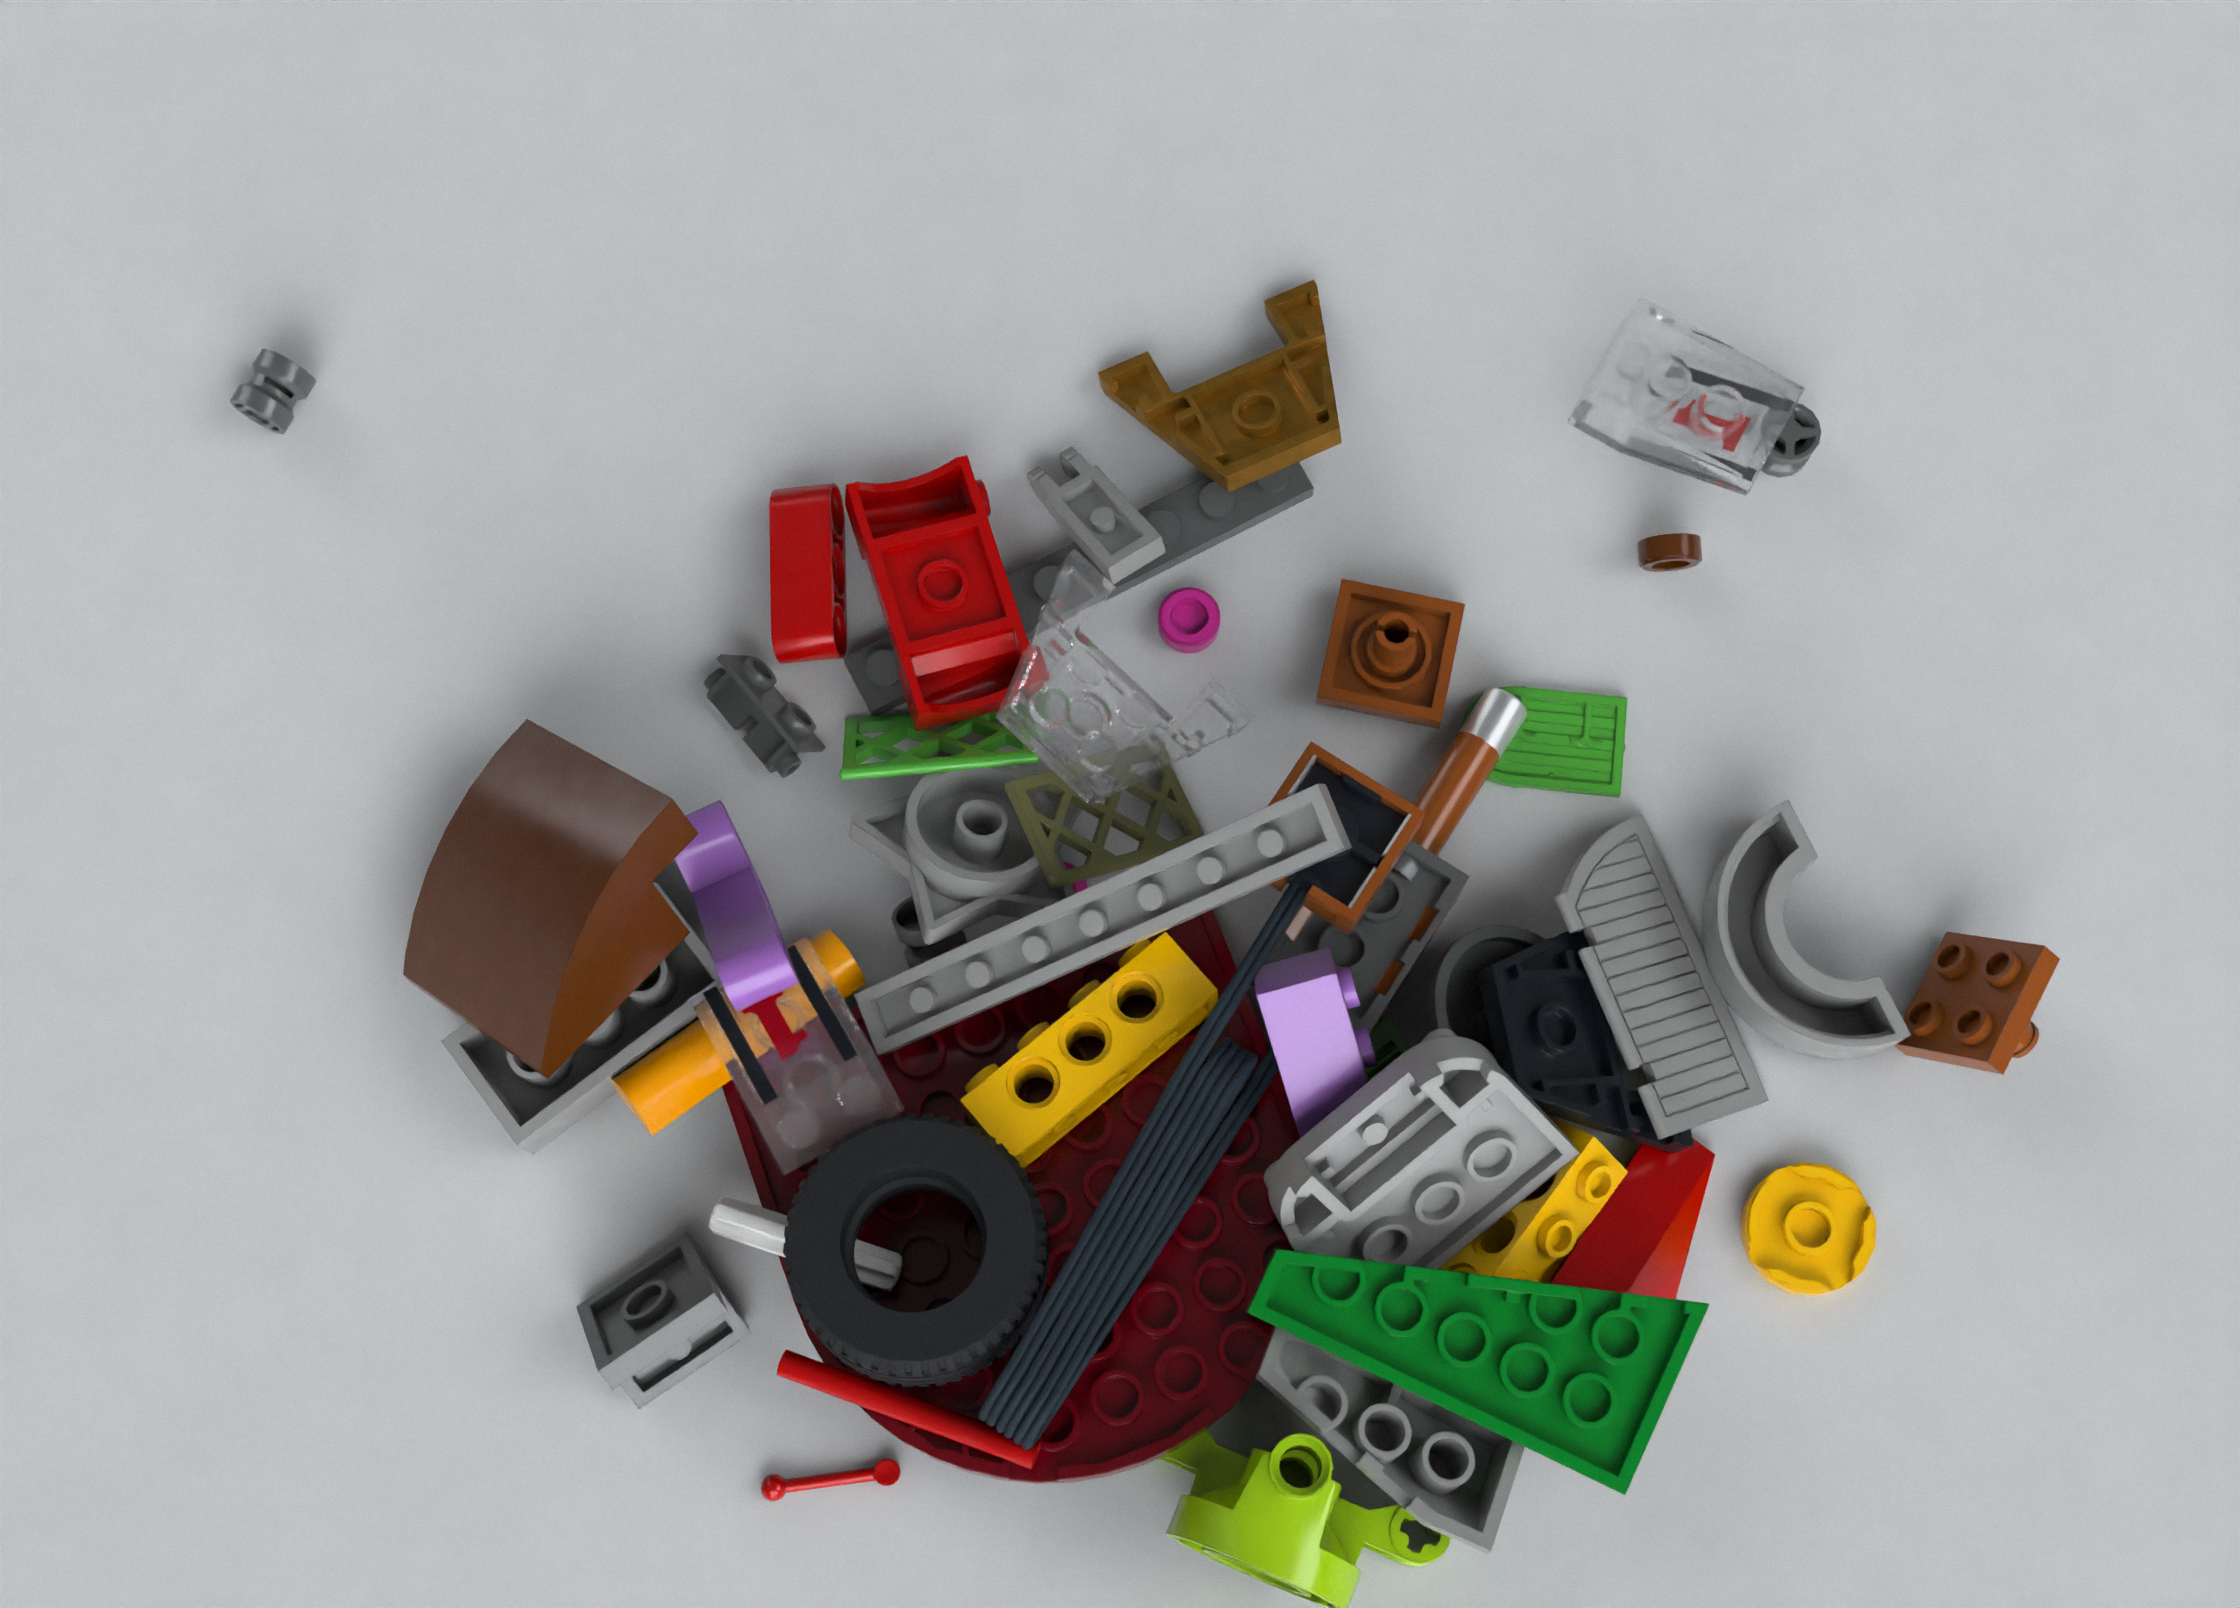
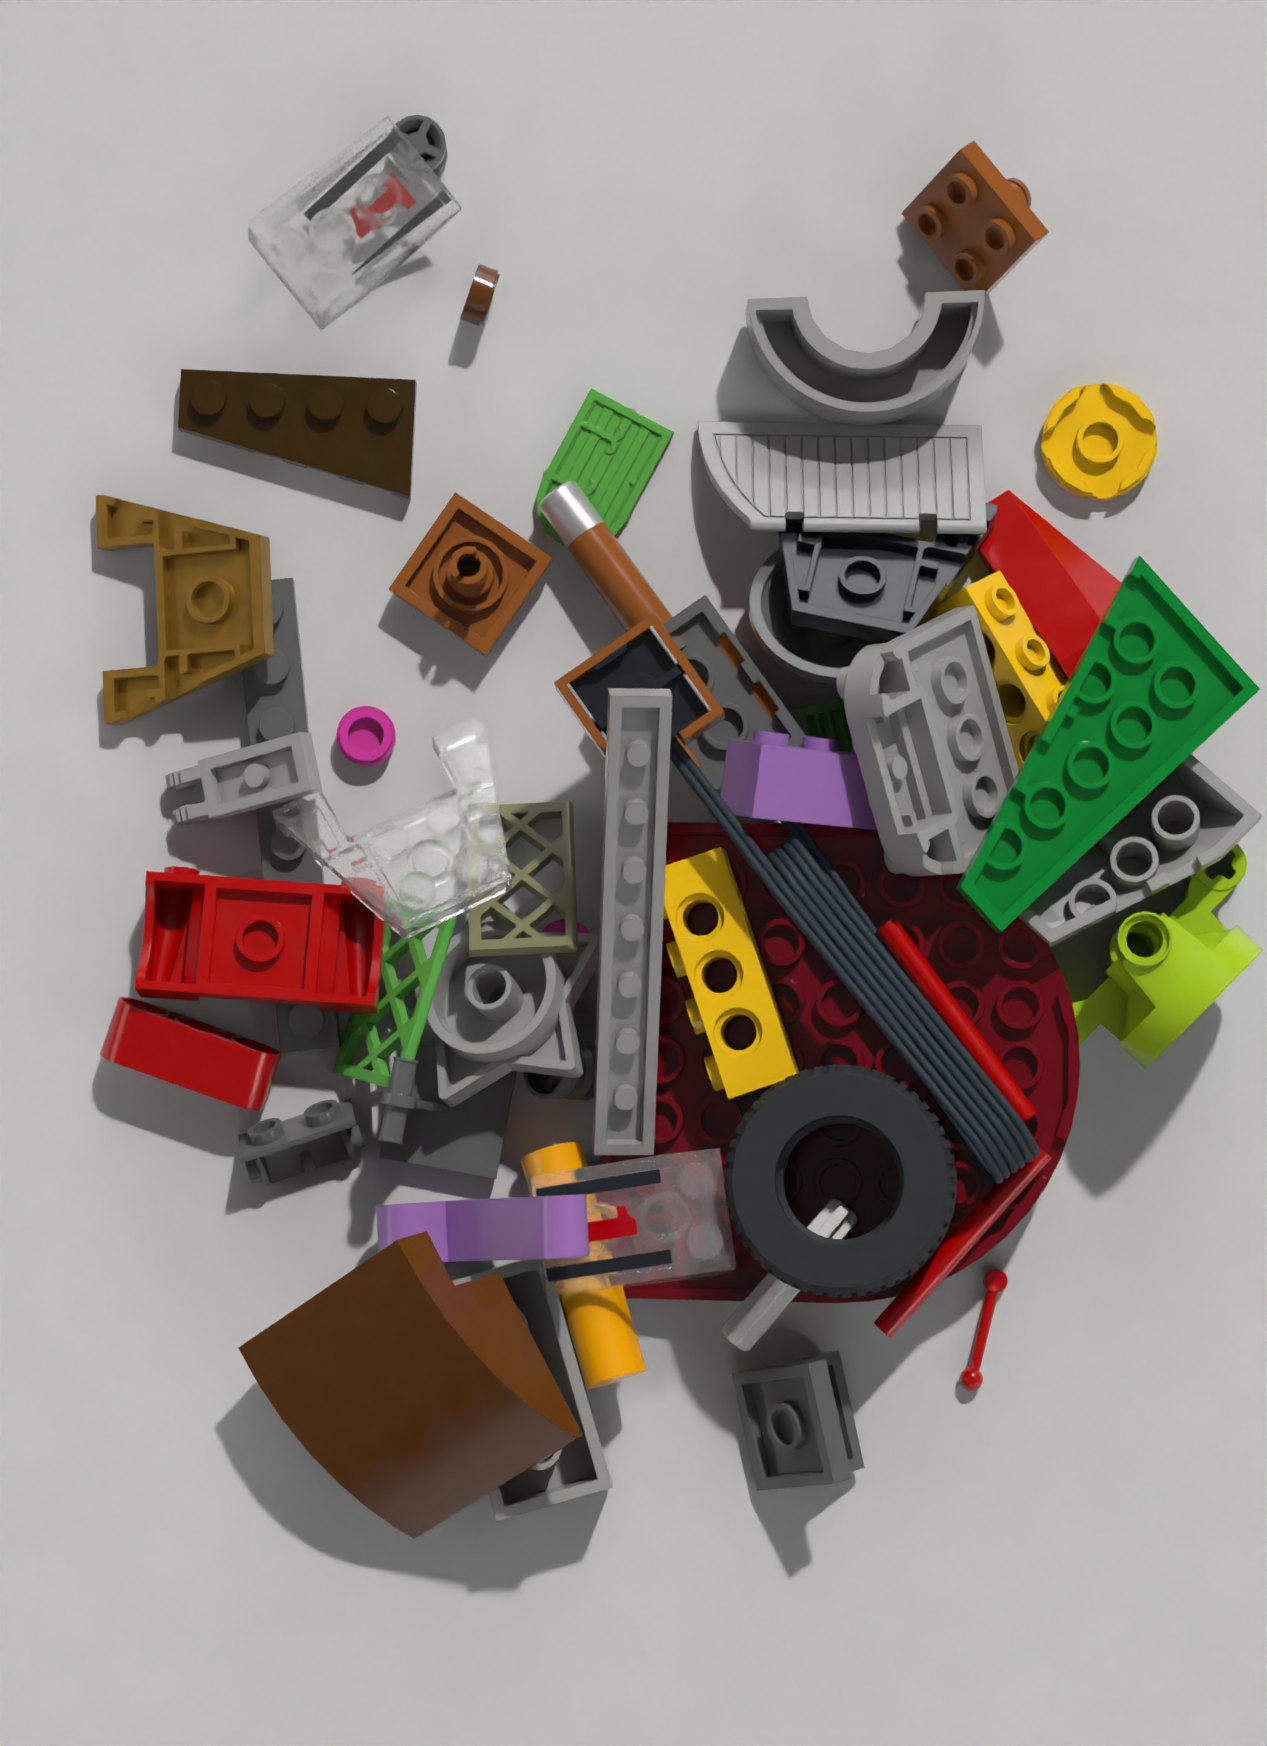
camera: 75 degrees left, 10 degrees up
none -> dark brown wing [178,369,417,500]
none -> dark grey plate [378,1044,517,1180]
none -> red piece [876,917,1037,1123]

